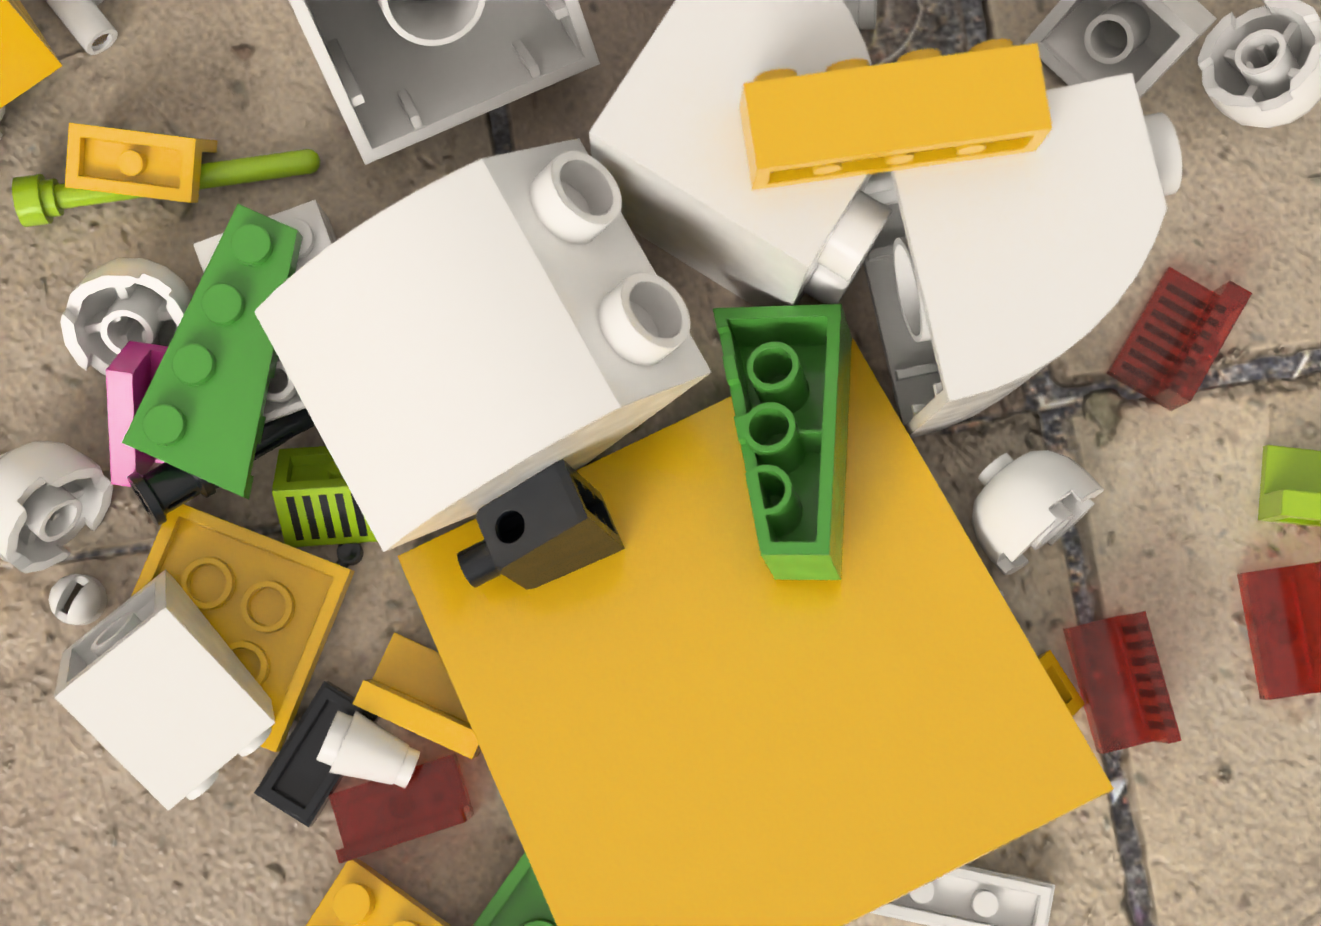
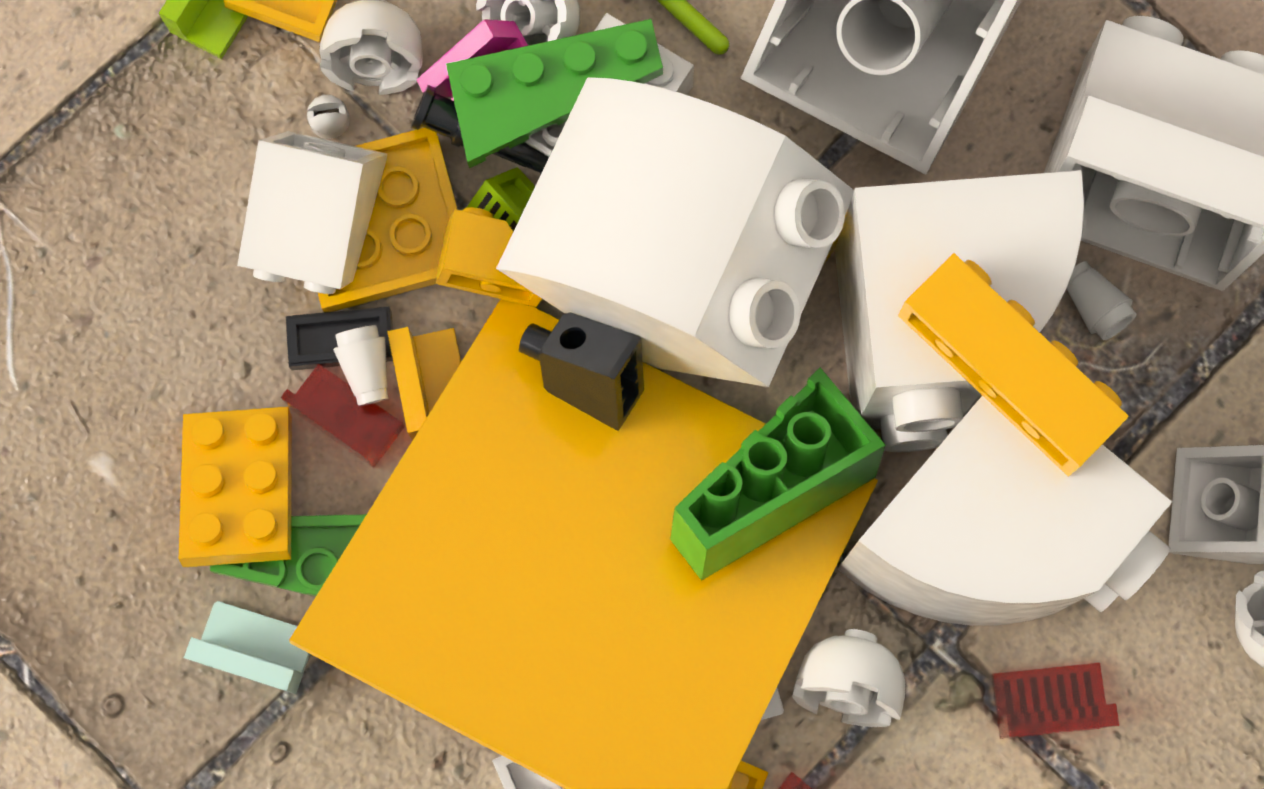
camera: 60 degrees right, 5 degrees down
none -> yellow slope [435,207,542,307]

